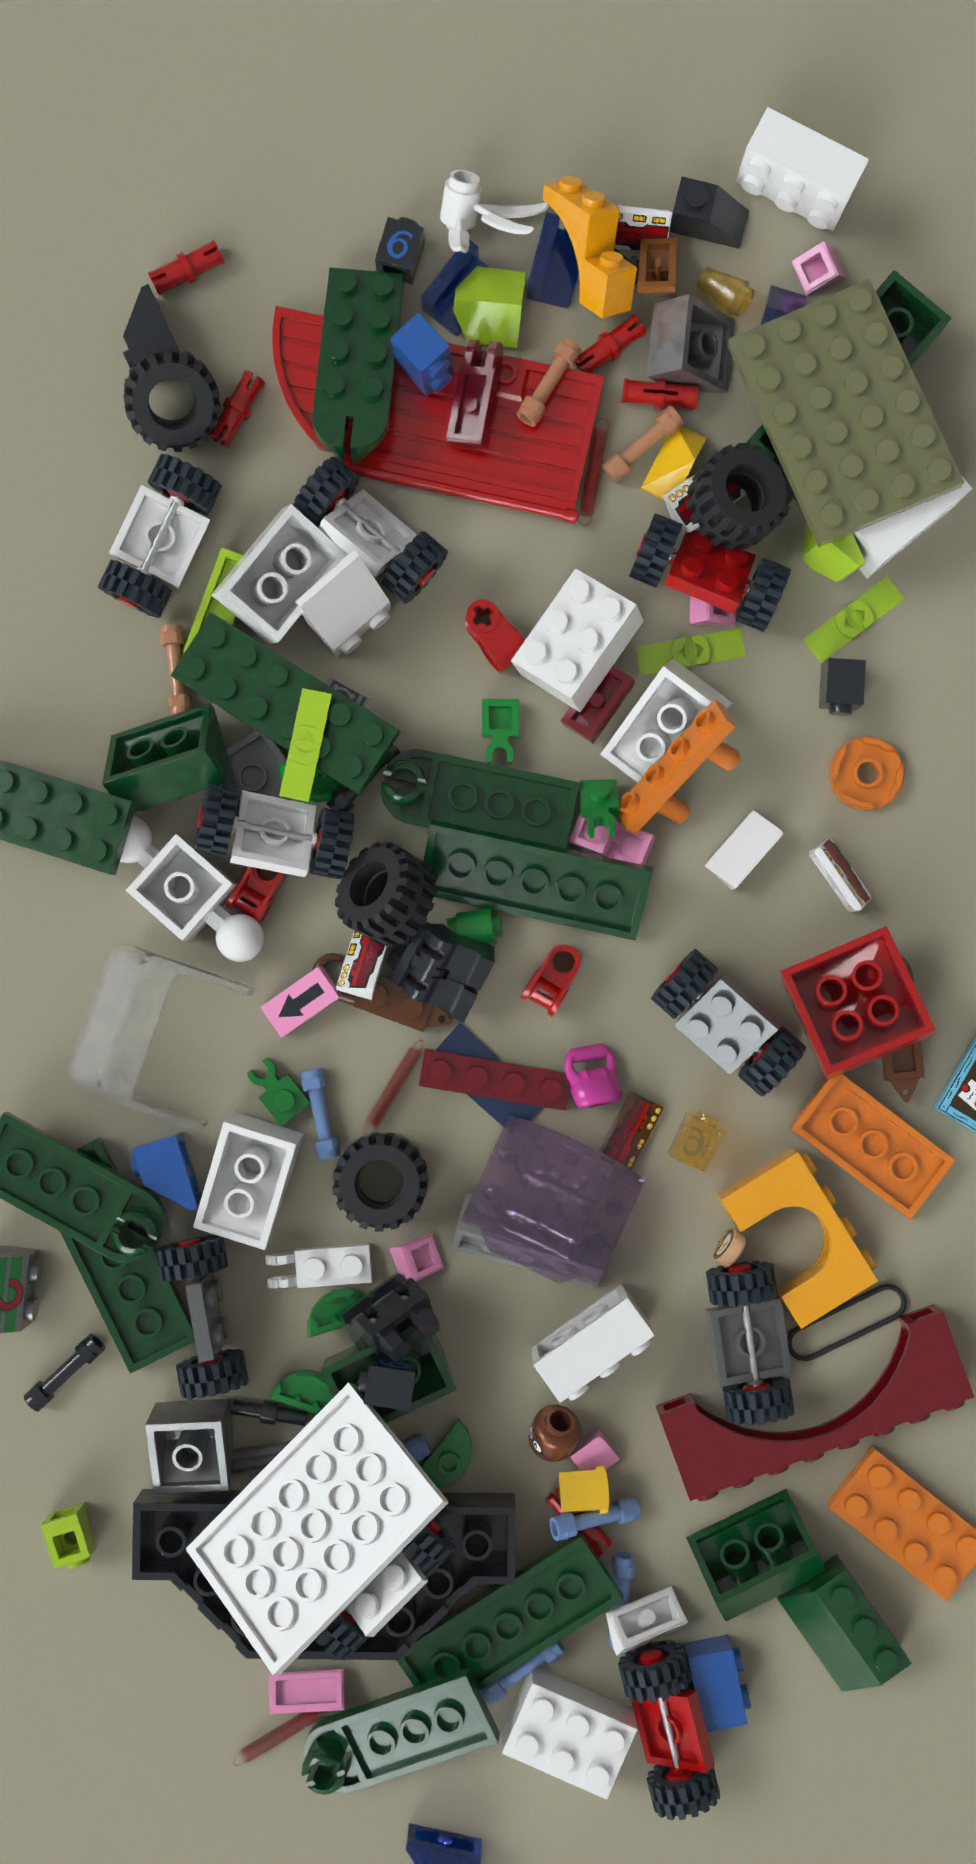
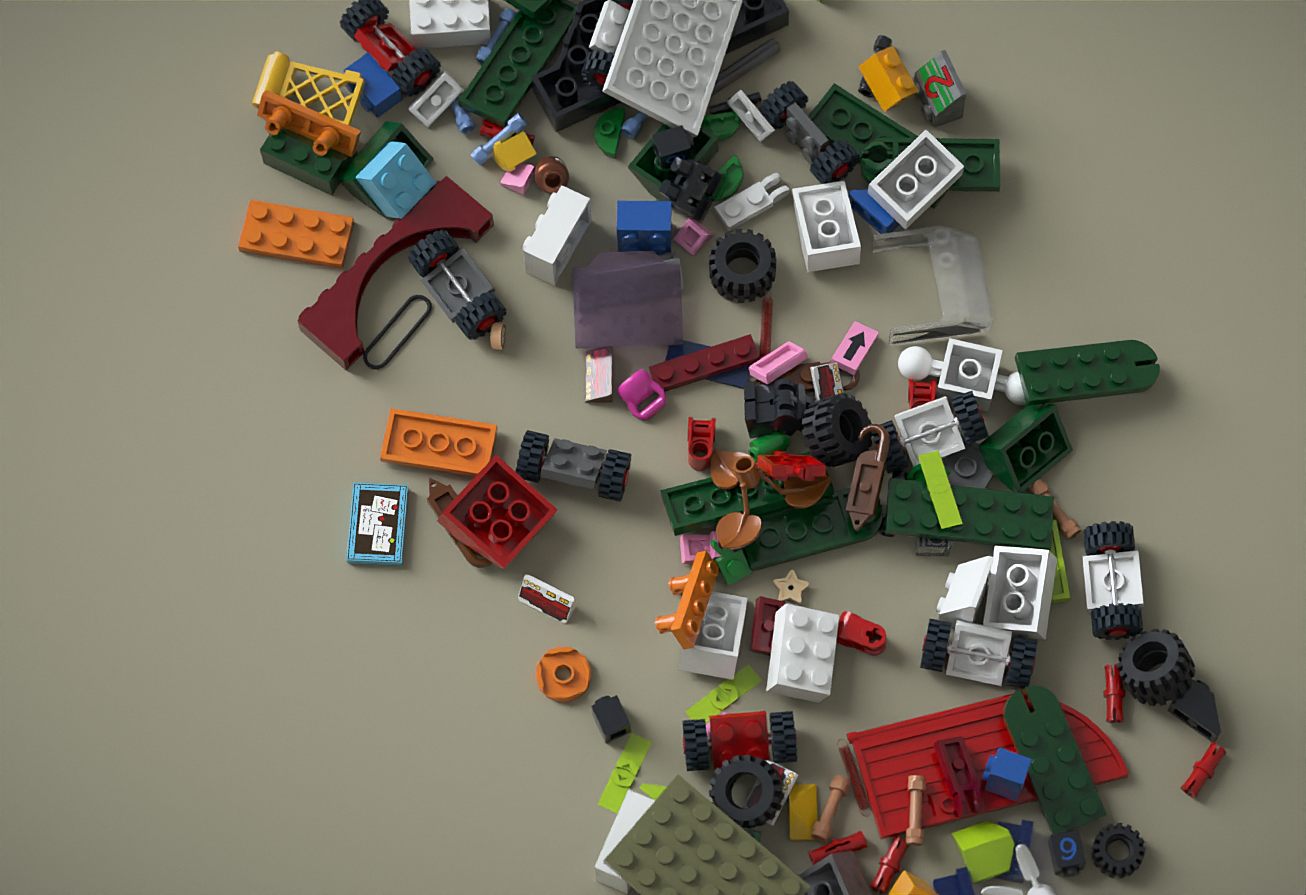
camera: 155 degrees right, 20 degrees down
flat silver slope [145,1399,233,1494] -> none
green plate [247,1057,311,1127] -> none
medium blue bar [300,1068,341,1160] -> none
green plate [481,699,519,764] -> none
clear yellow brick [667,1111,724,1173] -> none
white slope [704,810,784,890] -> none
light orange arch [717,1148,878,1329] -> none
none -> yellow piece [252,52,366,126]
none -> orange plate [257,90,361,157]
none -> medium azure brick [355,141,436,219]
none -> blue brick [617,201,672,255]
none -> dark orange plant [710,449,830,549]
none -> white slope [727,90,774,142]
none -> bright pink tile [749,341,808,384]
none -> red plate [757,450,826,481]
none -> tan plate [773,570,809,604]
none -> reddish brown plate [846,424,890,532]
none -> light orange brick [858,46,919,112]
none -> white brick [868,130,964,230]
none -> black tyre [1091,823,1145,878]

